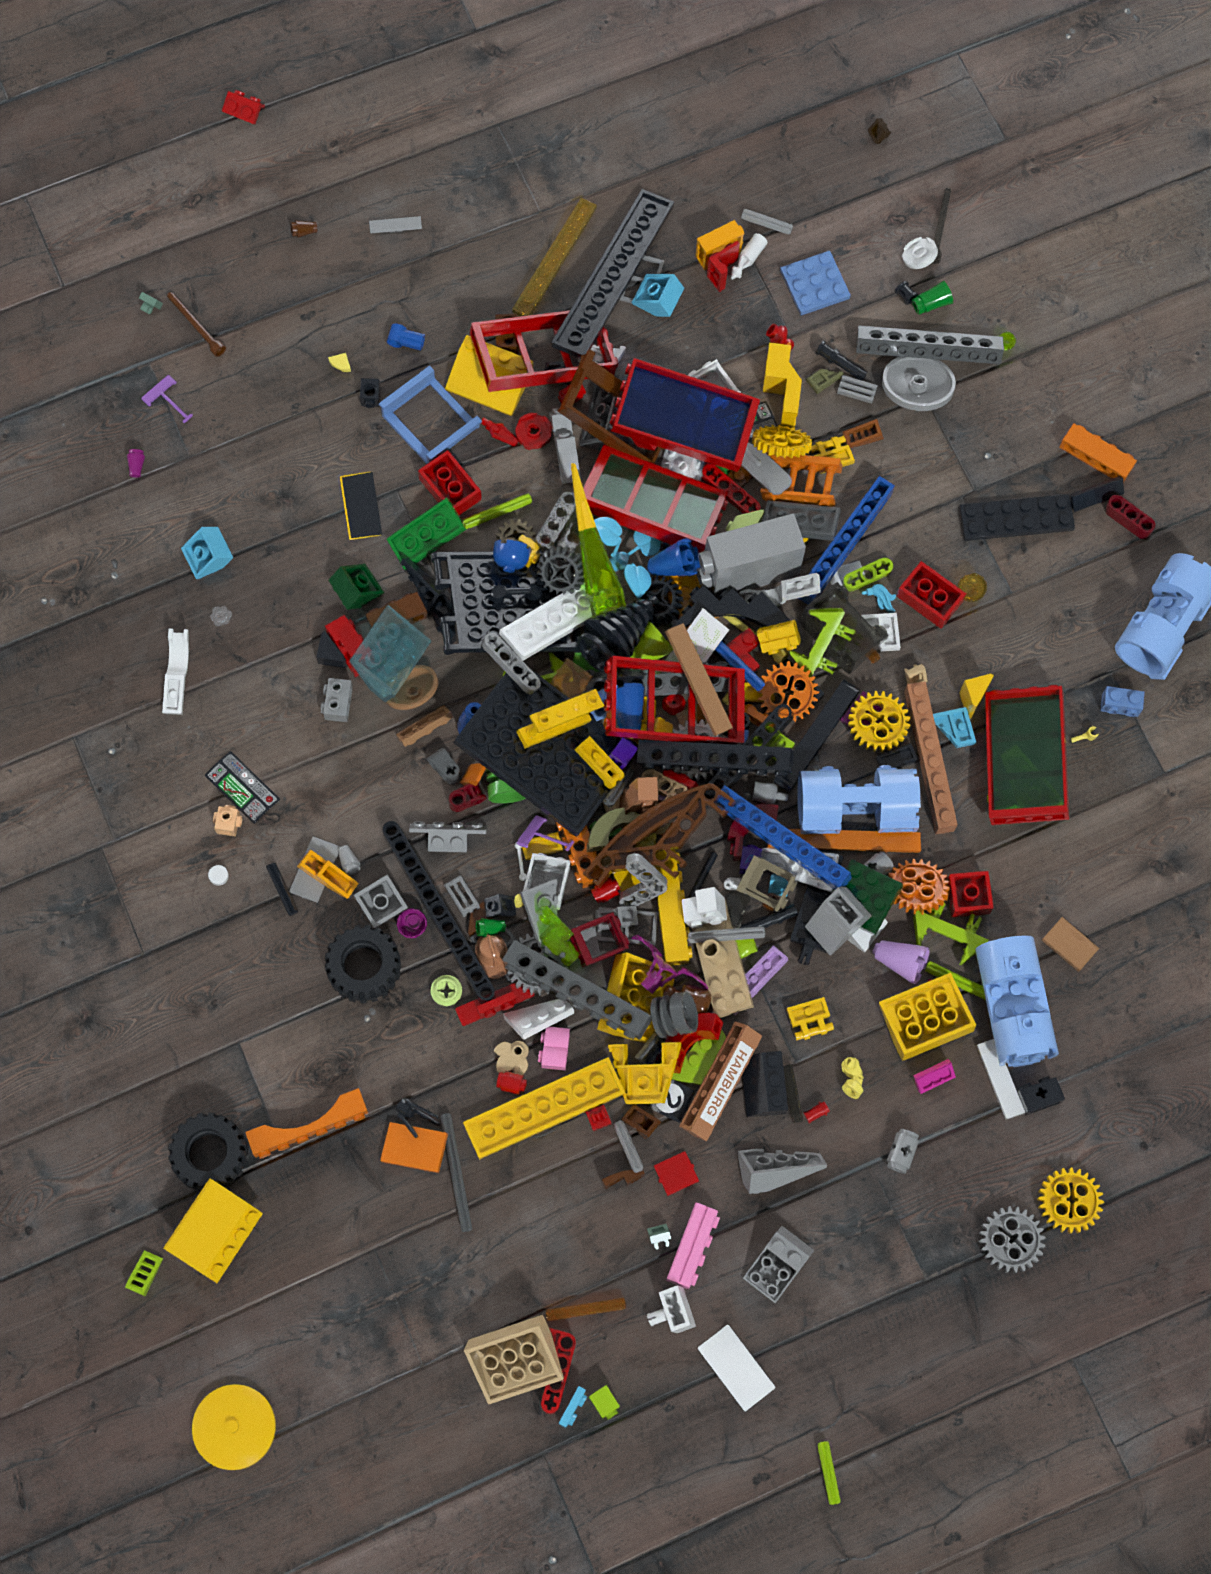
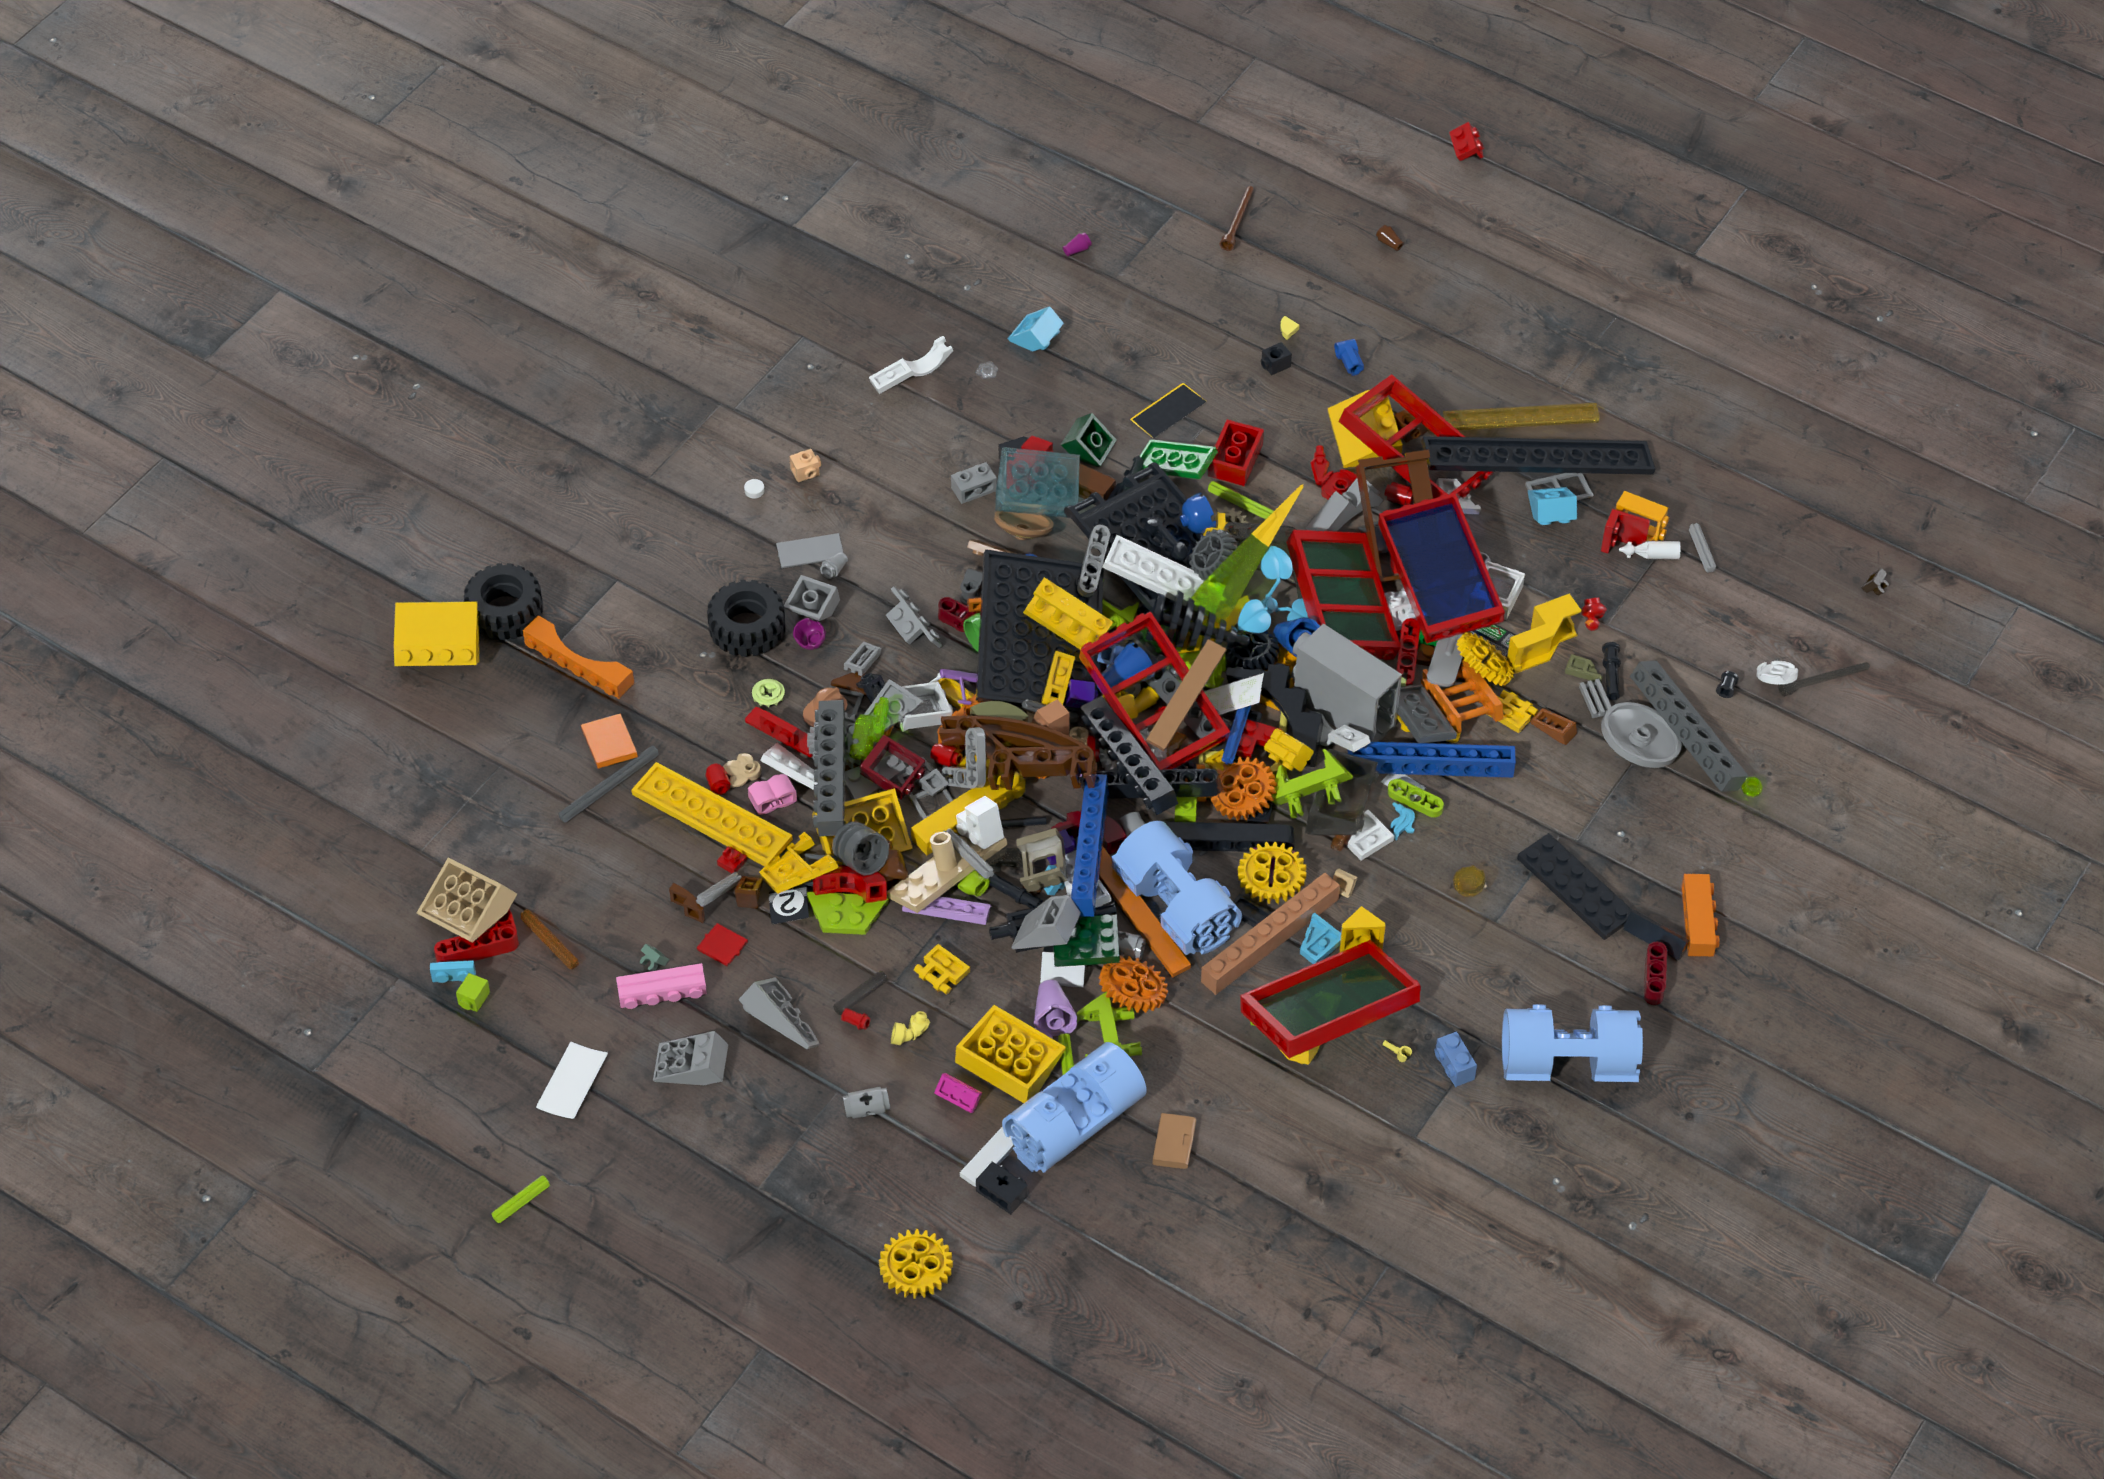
camera: 60 degrees right, 20 degrees down
lime slope [125,1250,163,1296] -> none
sand green tile [139,292,163,314] -> none
medium lavender piece [142,375,193,423] -> none
yellow dish [192,1384,276,1470] -> none
sticker [205,751,280,824] -> none
black axle [266,862,298,916] -> none
light orange slope [297,850,359,899] -> none
light grey piece [369,216,422,233] -> none
medium blue piece [379,365,482,464] -> none
black beam [382,821,495,1004] -> none
black plant [396,1098,440,1138] -> none
green cone [475,918,506,938] -> none
clear orange piece [550,658,593,699] -> none
magenta plant [631,935,708,994] -> none
white brick [647,1285,696,1333] -> none
nougat brick [679,1022,762,1141] -> none
black slope [742,1051,788,1117] -> none
medium blue plate [780,251,851,316] -> none
red brick [896,561,967,629] -> none
green plant [912,281,954,315] -> none
red brick [947,871,994,917] -> none
light grey gear [979,1206,1046,1273] -> none

